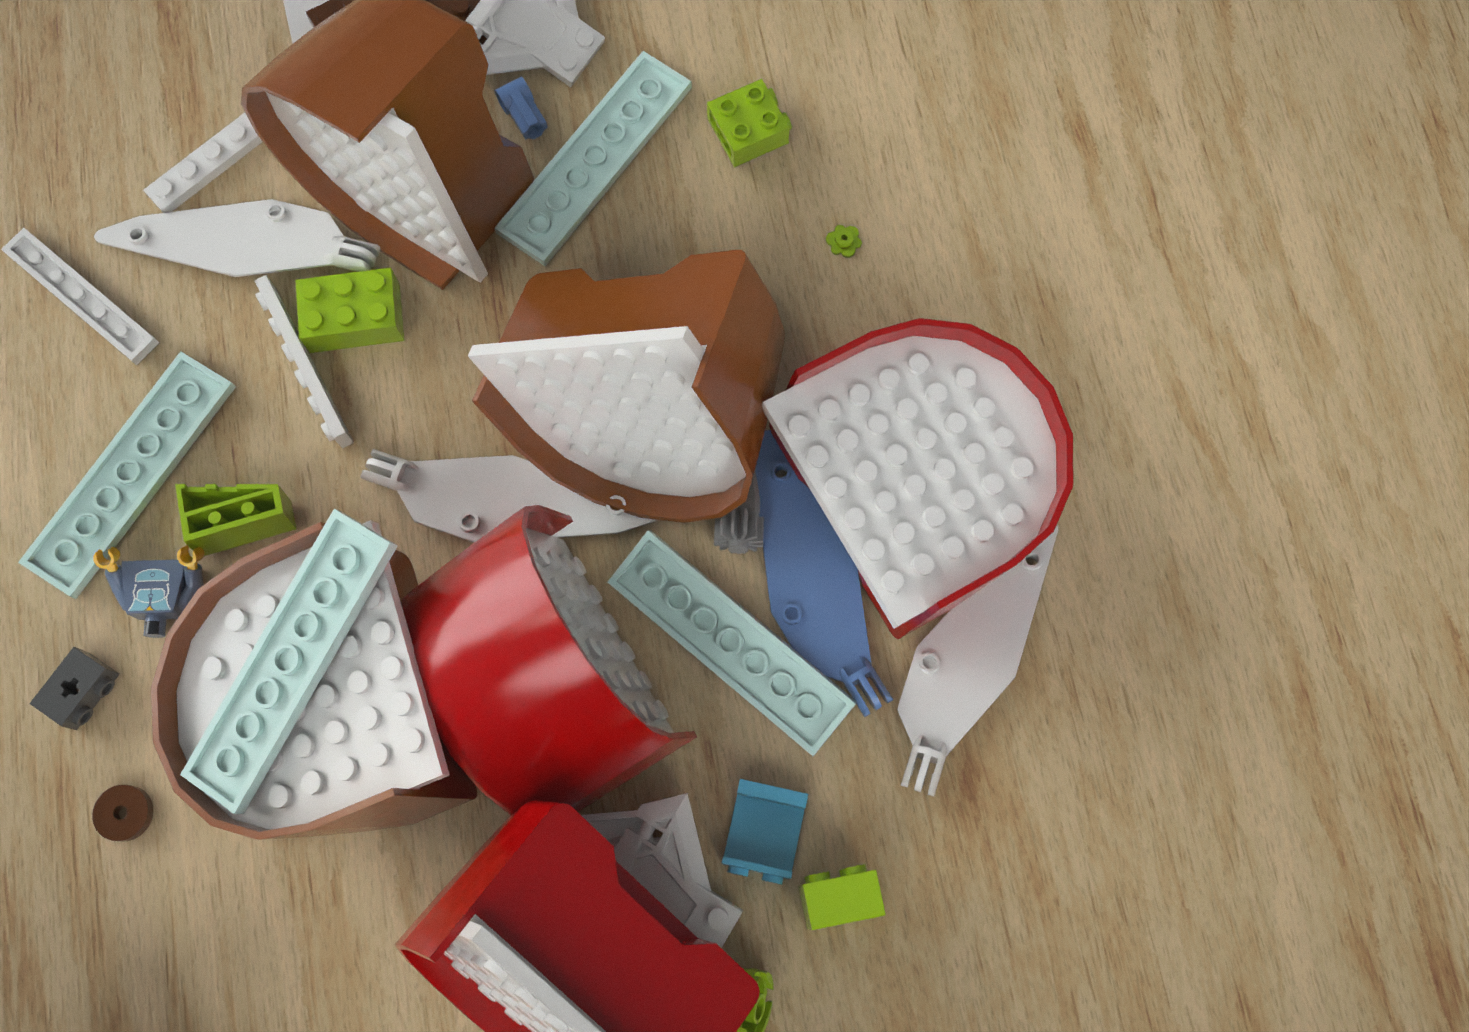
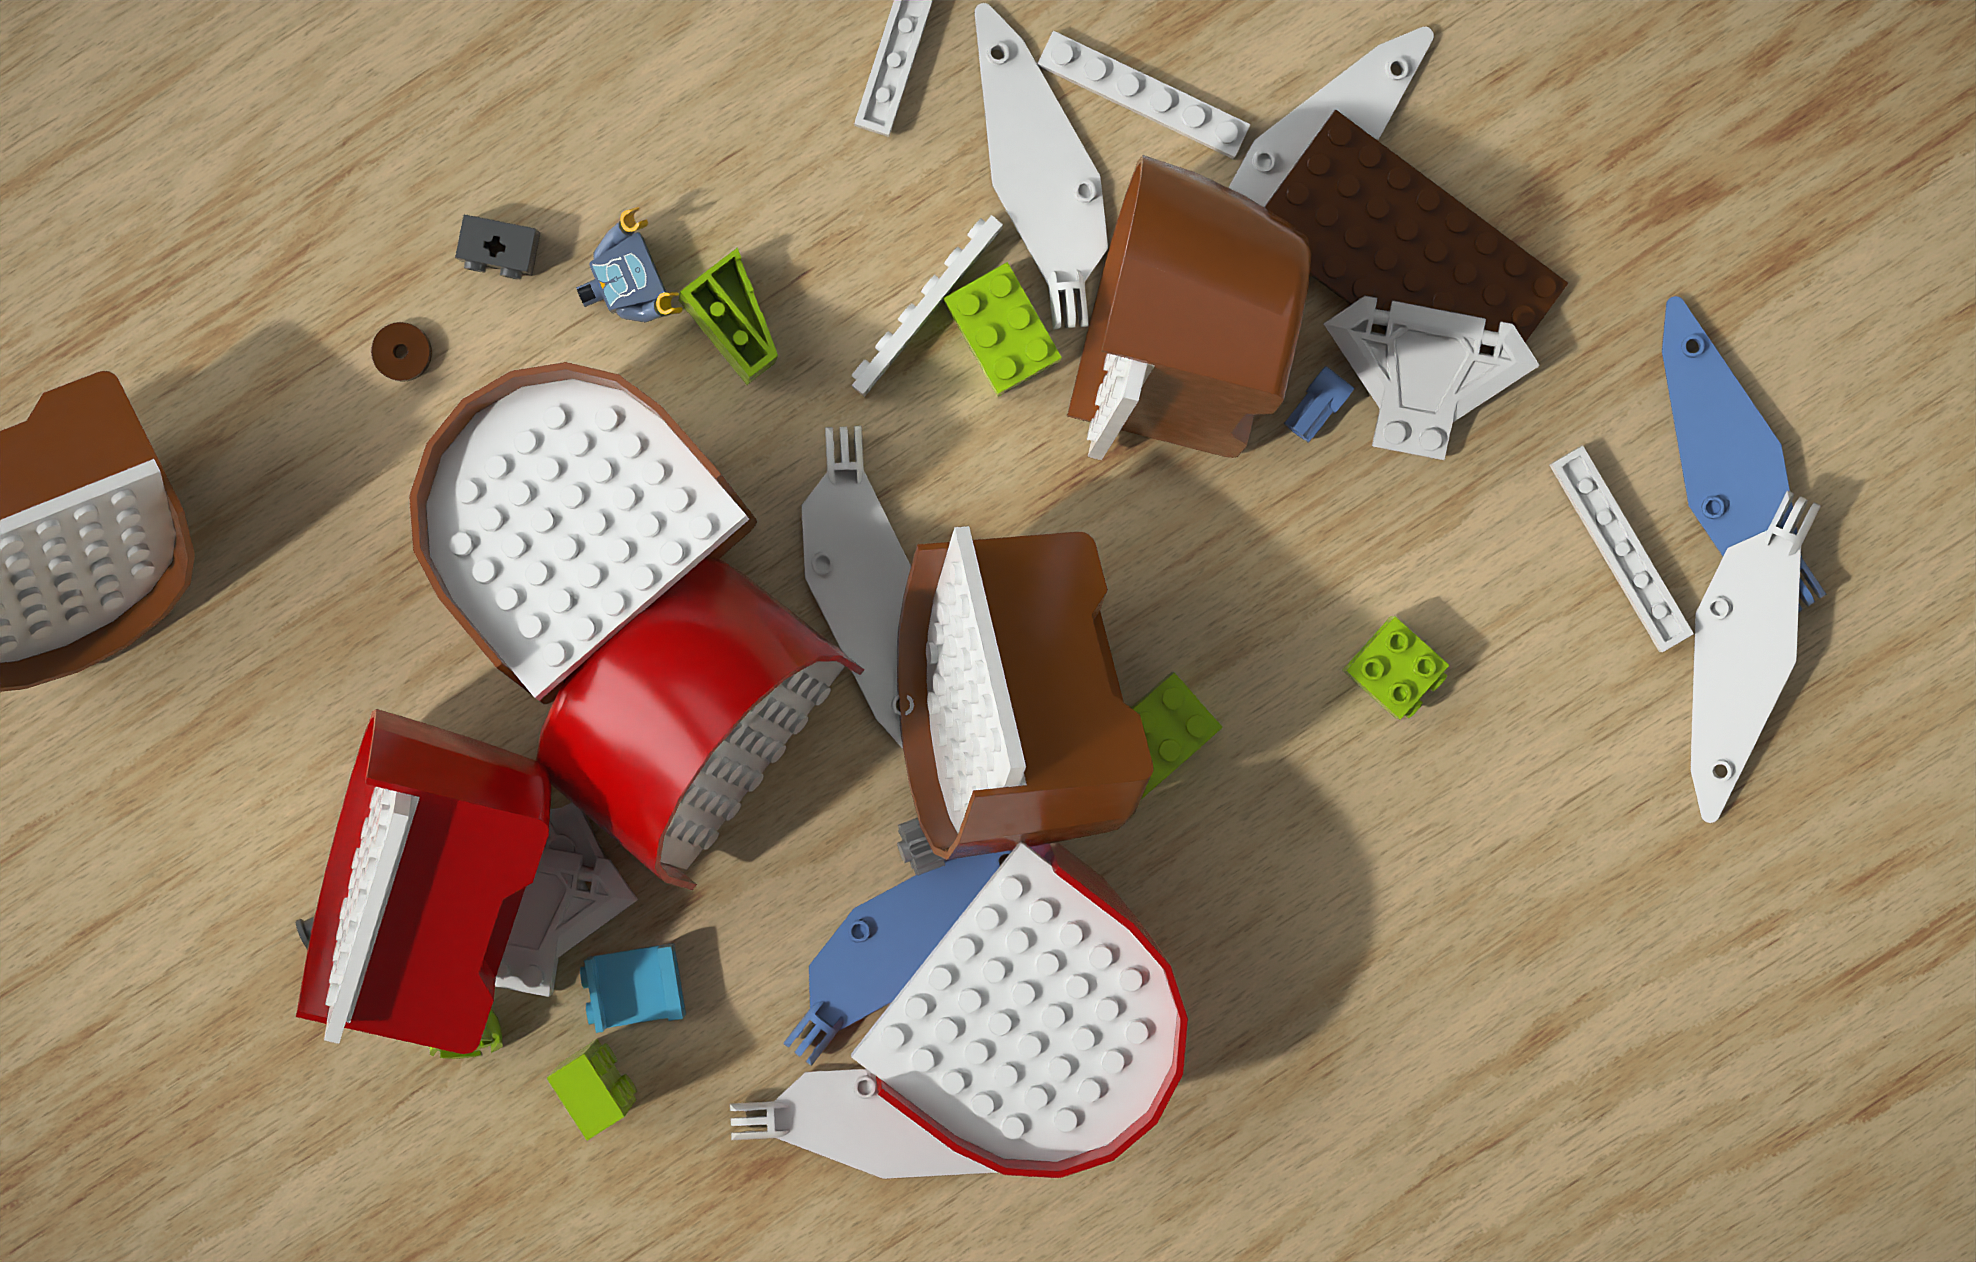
camera: 65 degrees right, 15 degrees up
light aqua plate [18,351,236,599] -> none
light aqua plate [180,509,398,814] -> none
light aqua plate [495,51,692,266] -> none
light aqua plate [608,530,857,756] -> none
lime plant [826,225,862,258] -> none

